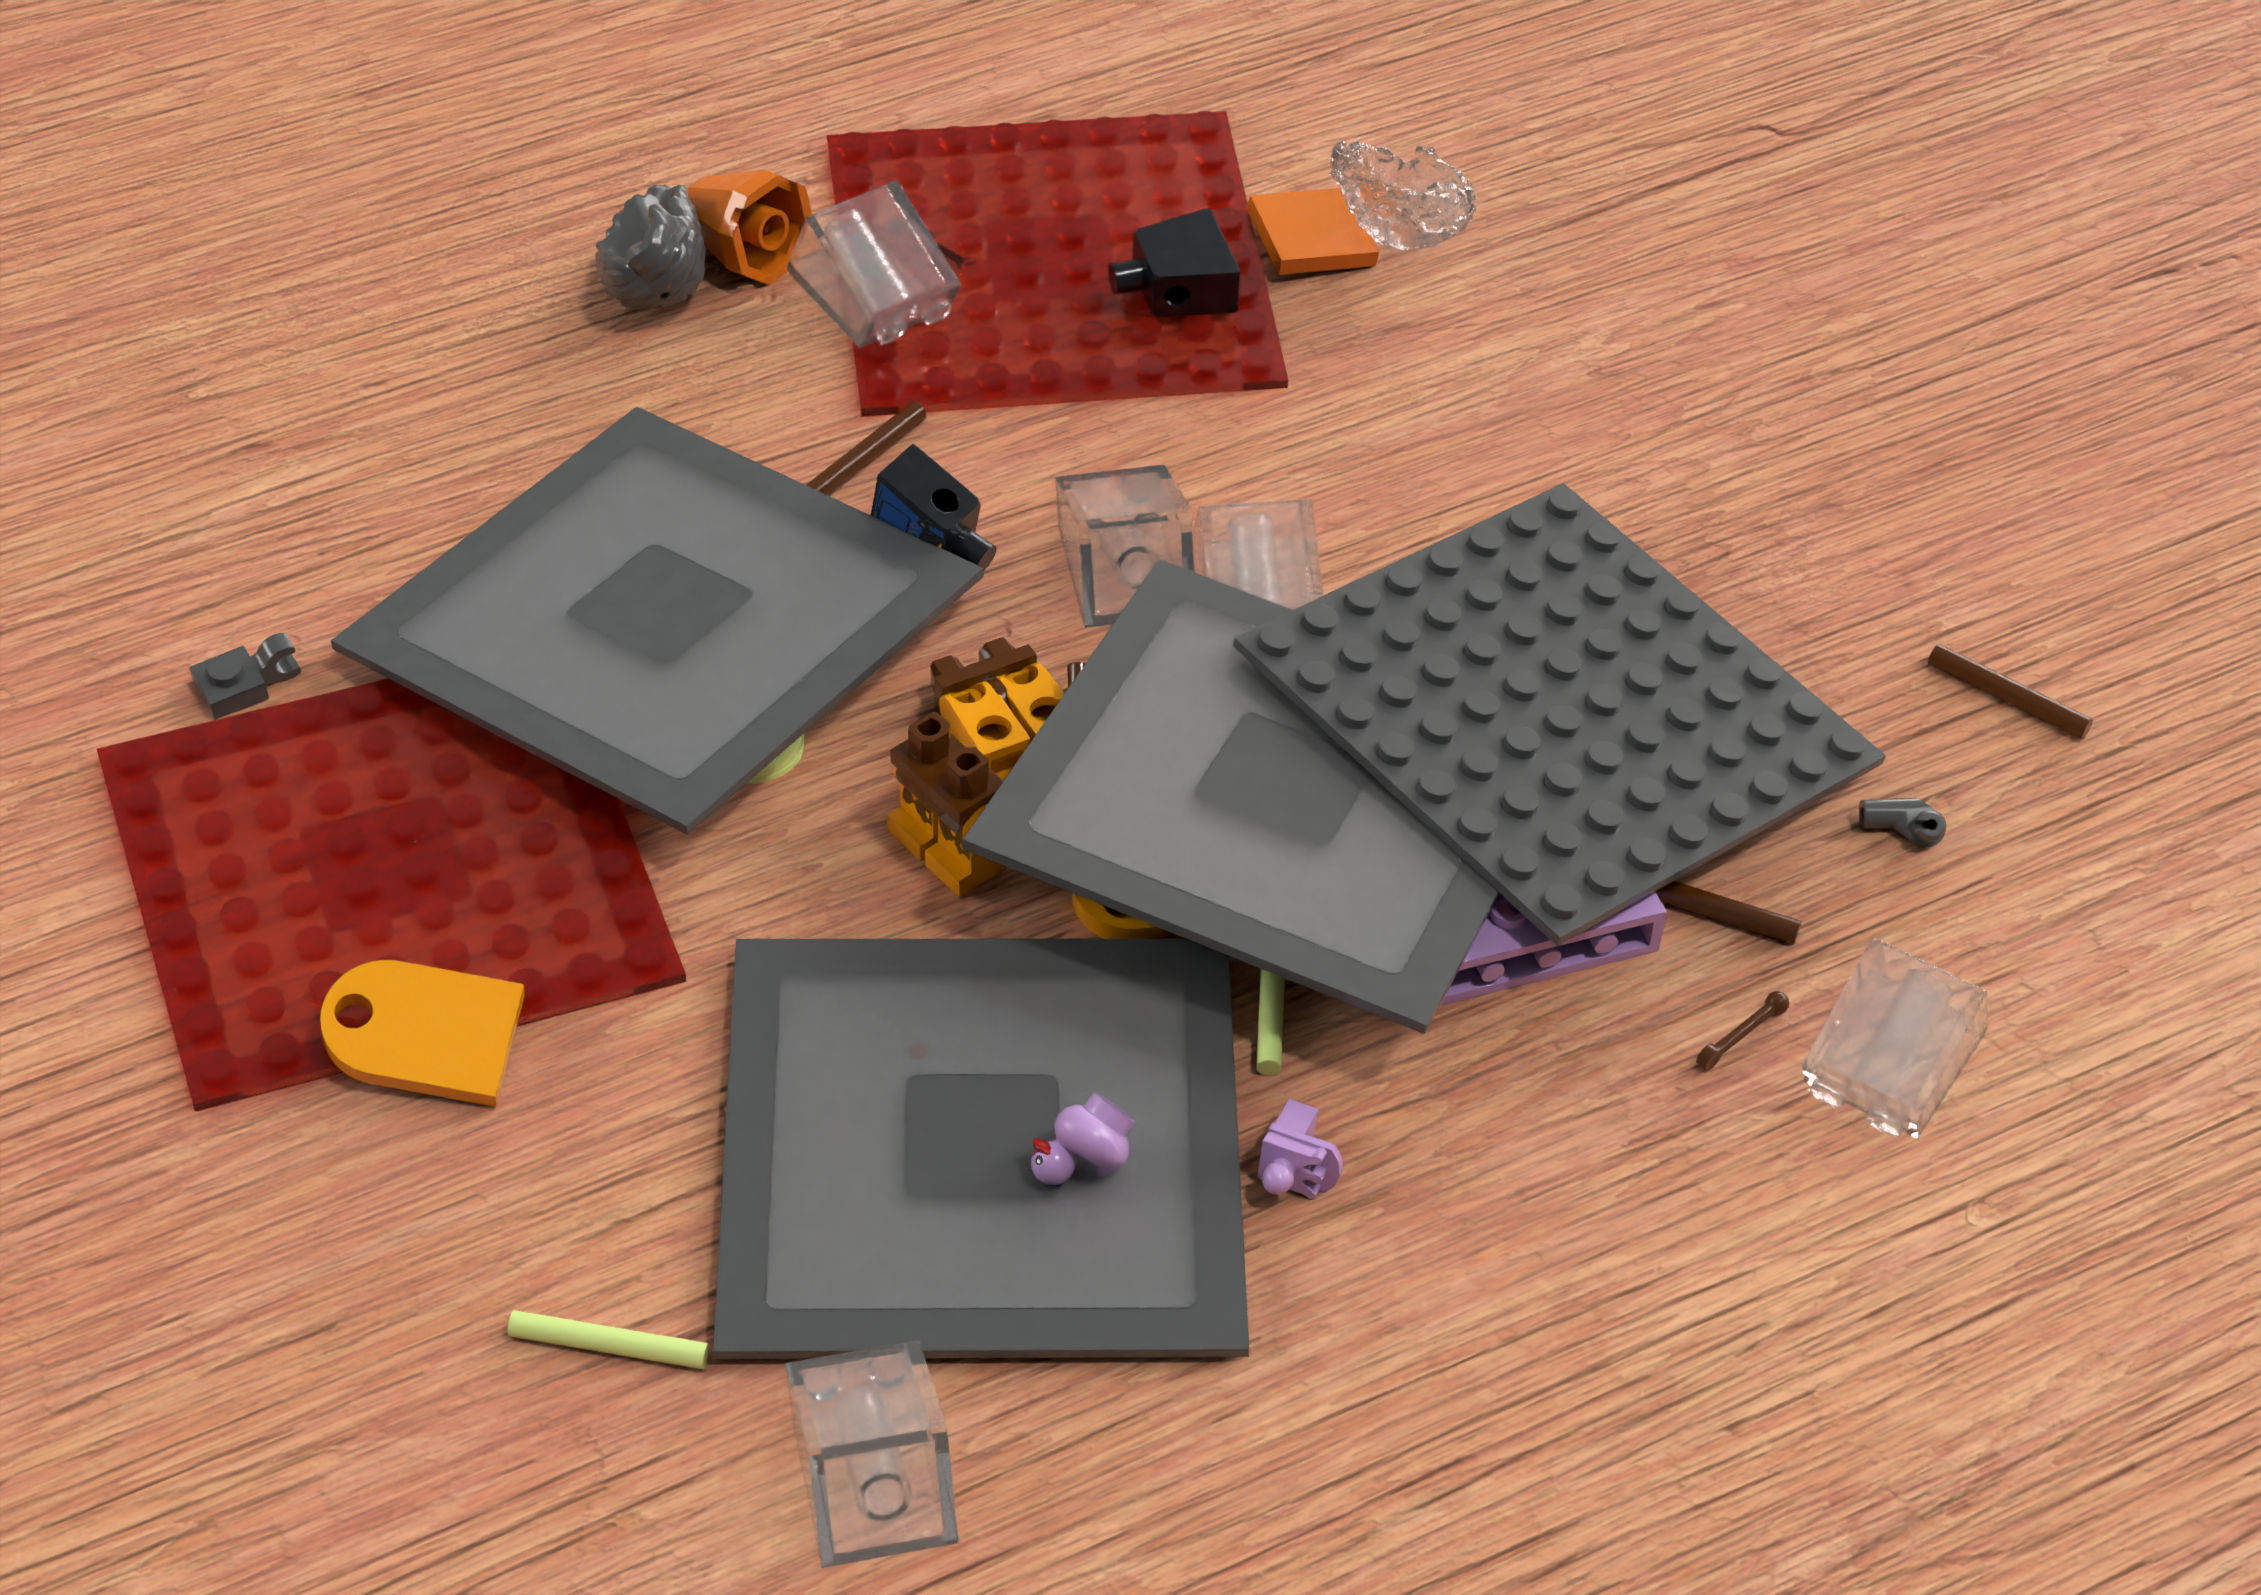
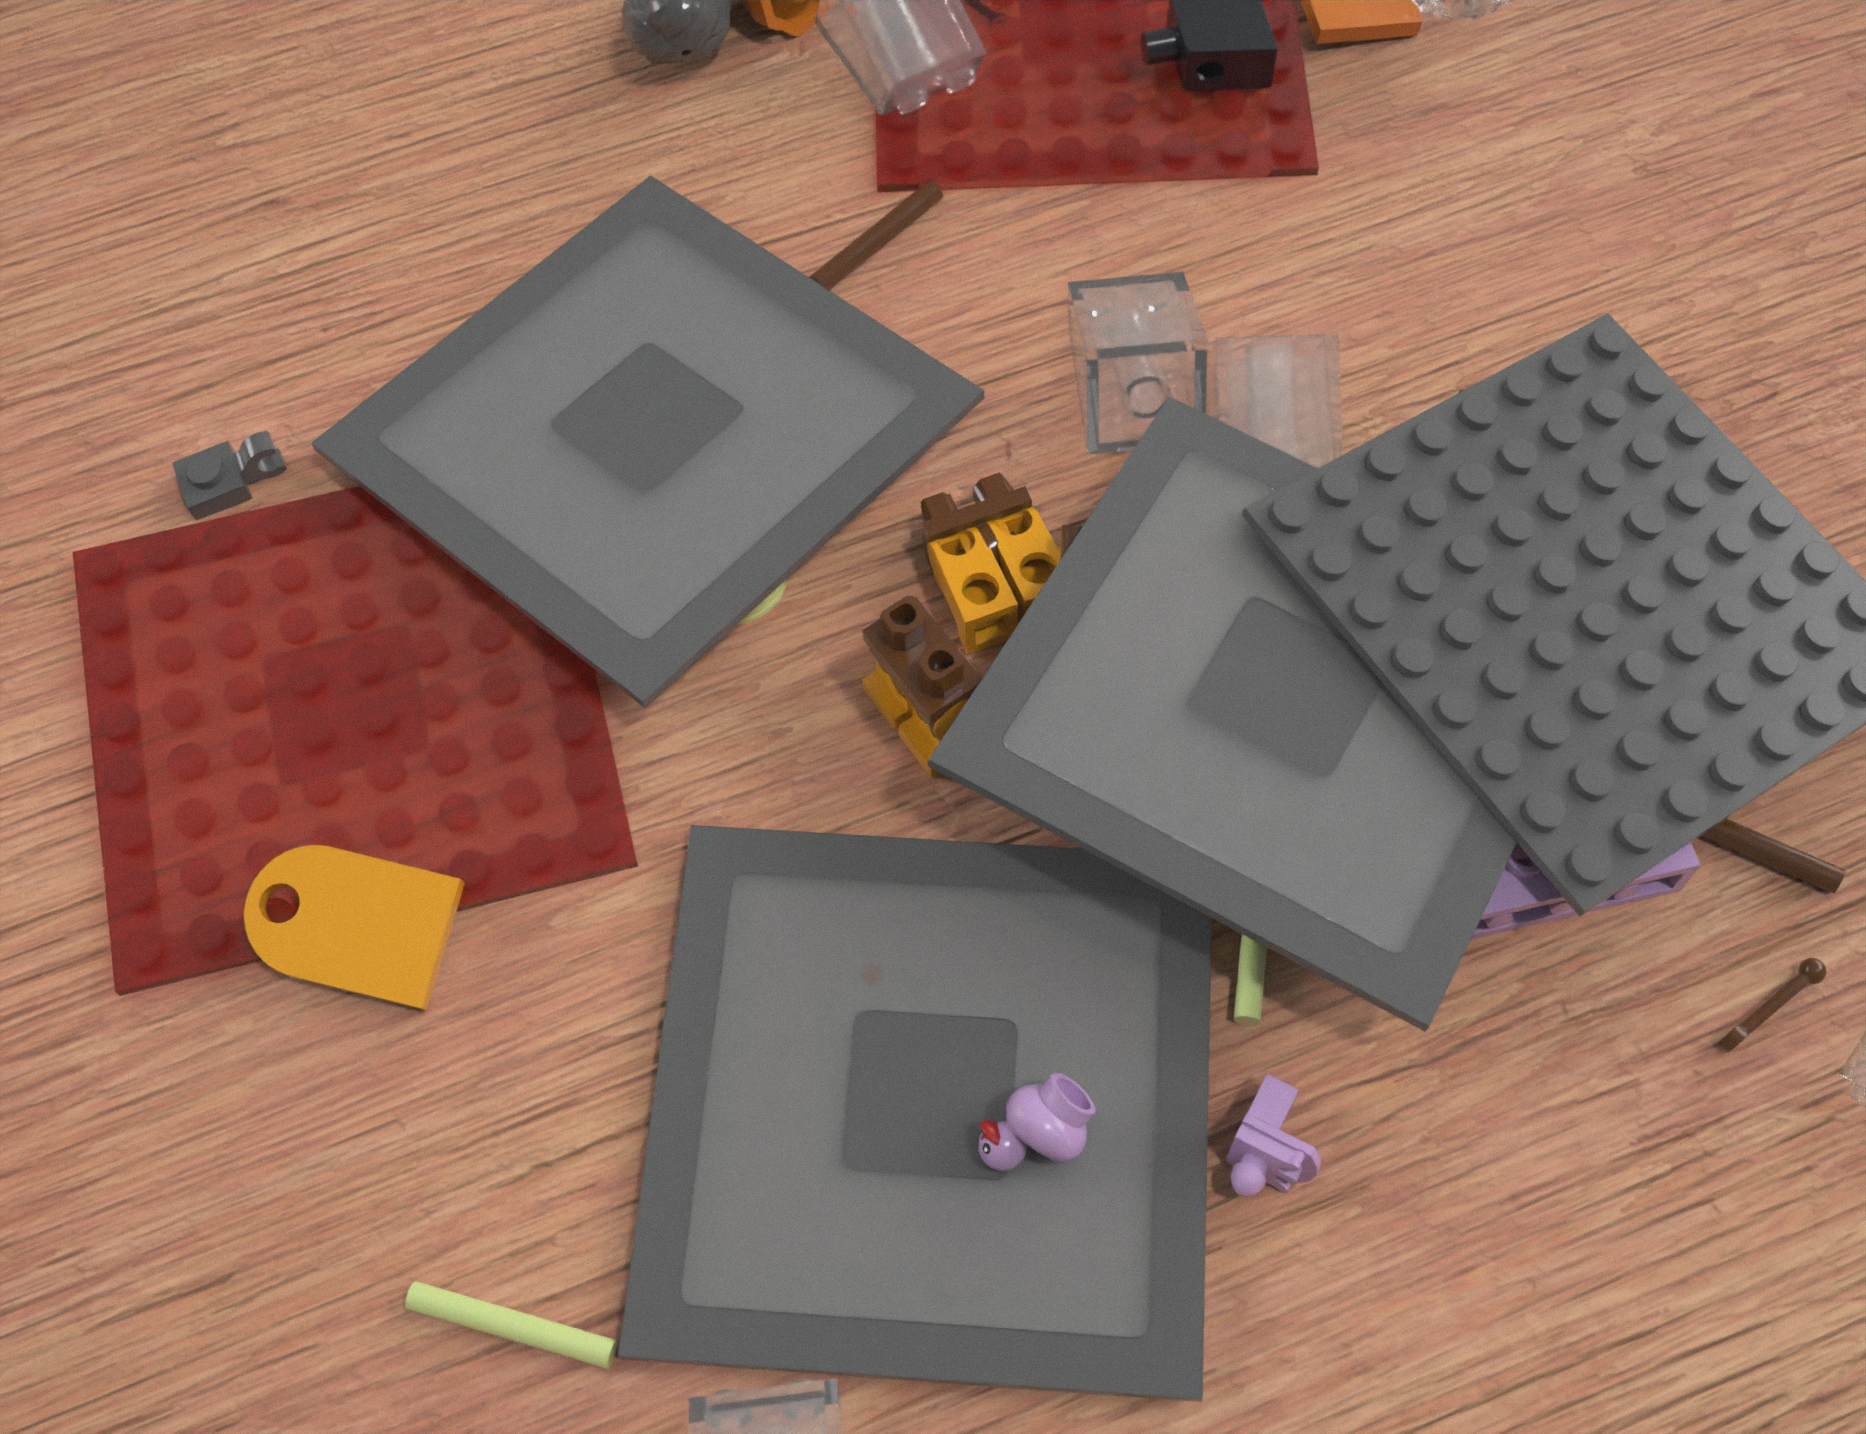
camera: 10 degrees right, 15 degrees up
black torso [871,444,997,571] -> none

